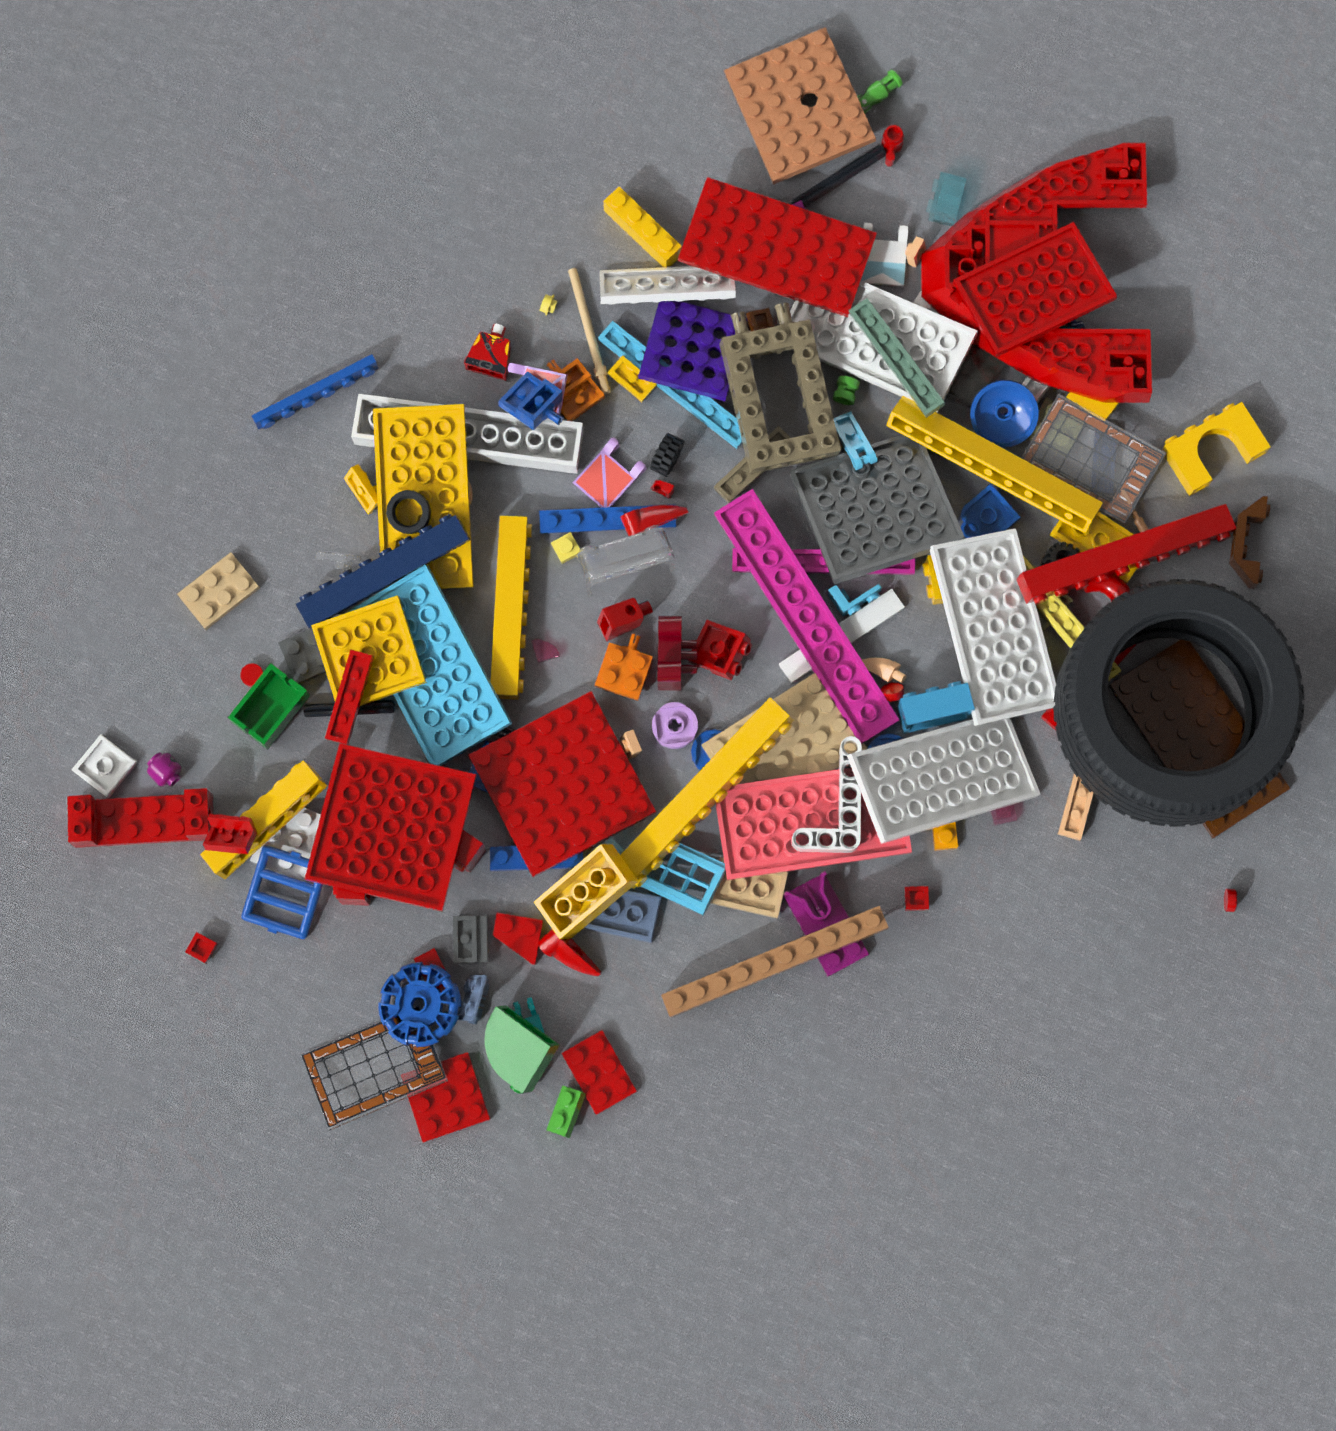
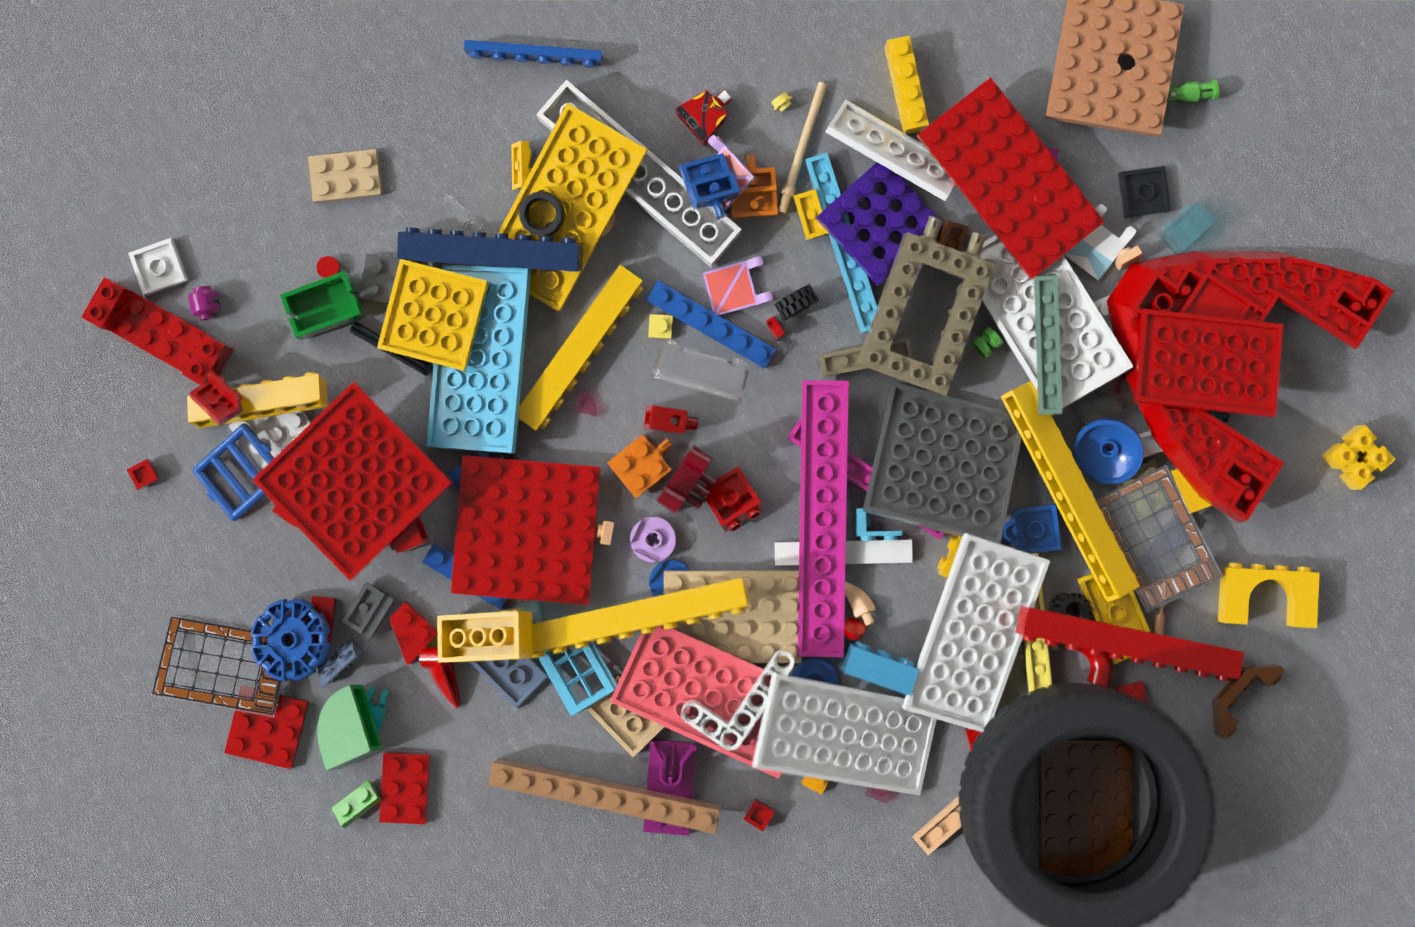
camera: 35 degrees right, 10 degrees up
red plate [325,649,374,745] -> none
red piece [620,505,689,538] -> none
black axle [791,145,886,208] -> none
medium azure plate [833,411,878,470] -> none
red piece [881,125,904,167] -> none
none -> black tile [1118,166,1171,218]
none -> yellow brick [1321,425,1396,490]

